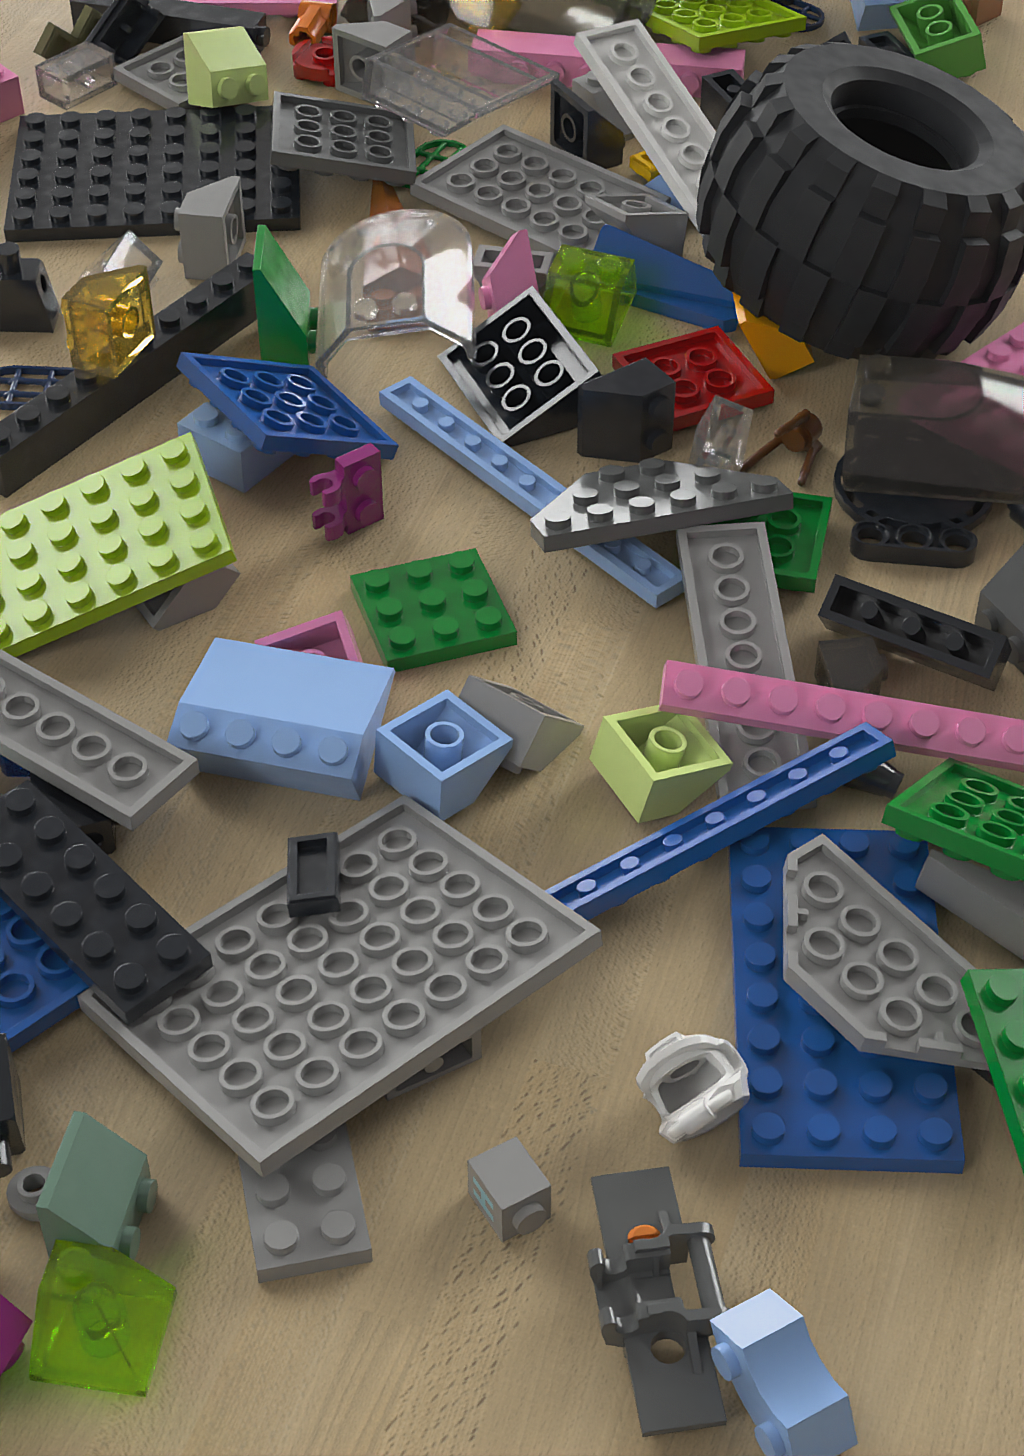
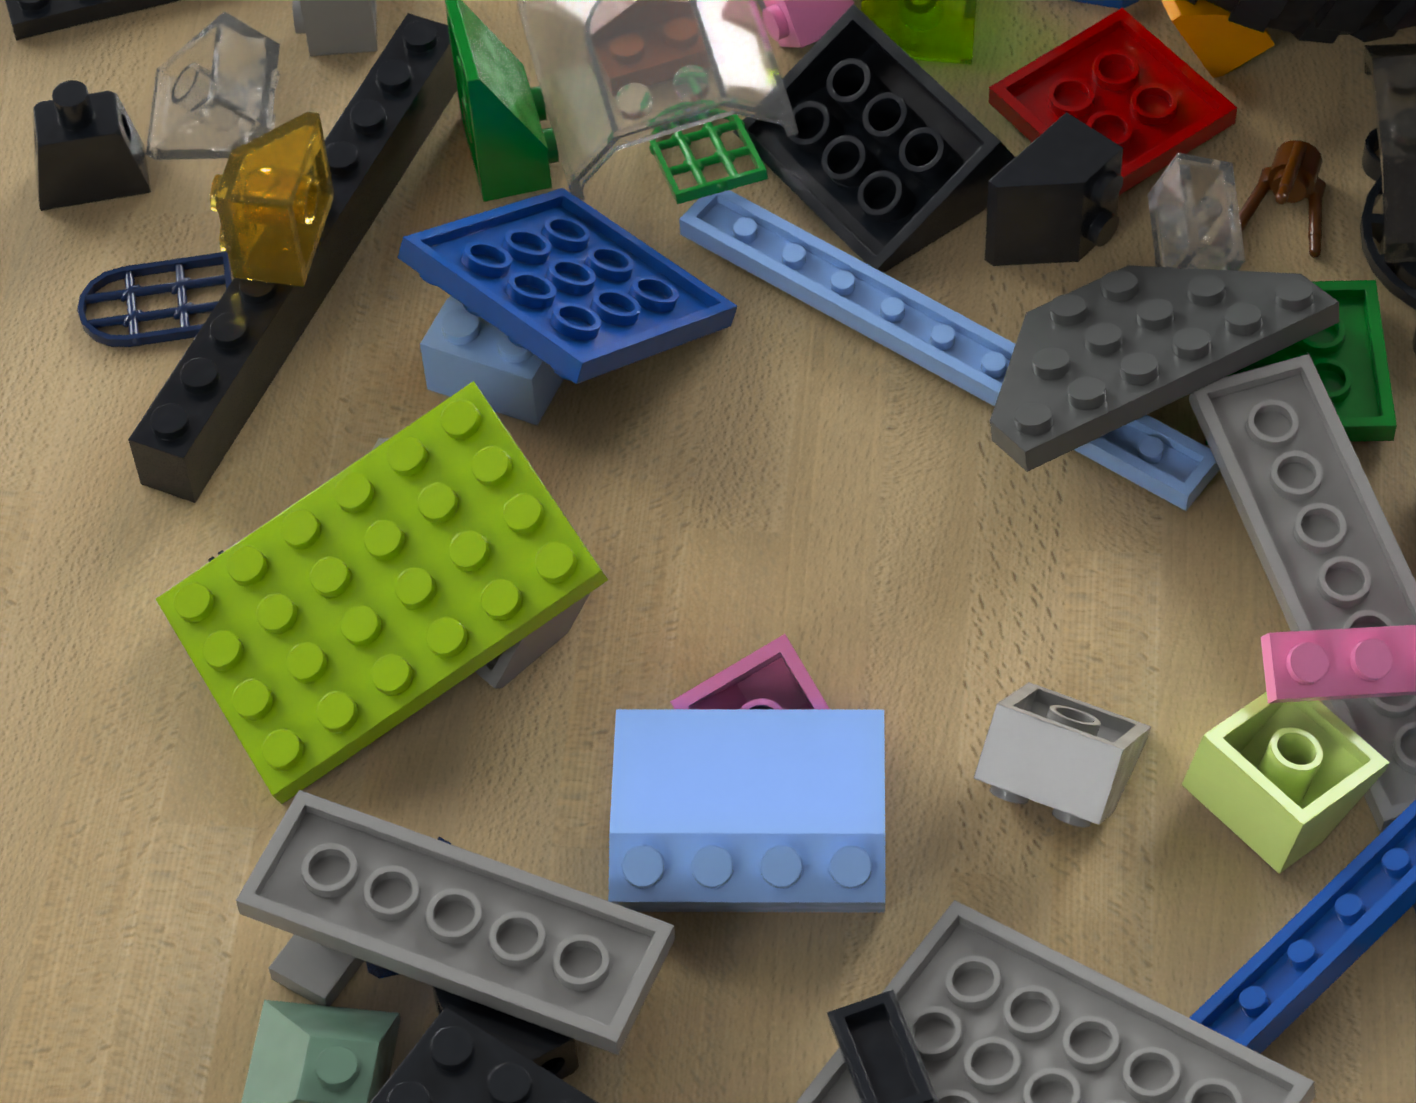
camera: 10 degrees left, 10 degrees up
magenta plate [309,443,384,541] -> none
green plate [350,548,517,673] -> none
light blue slope [374,689,513,821] -> none
none -> green window [649,102,768,205]

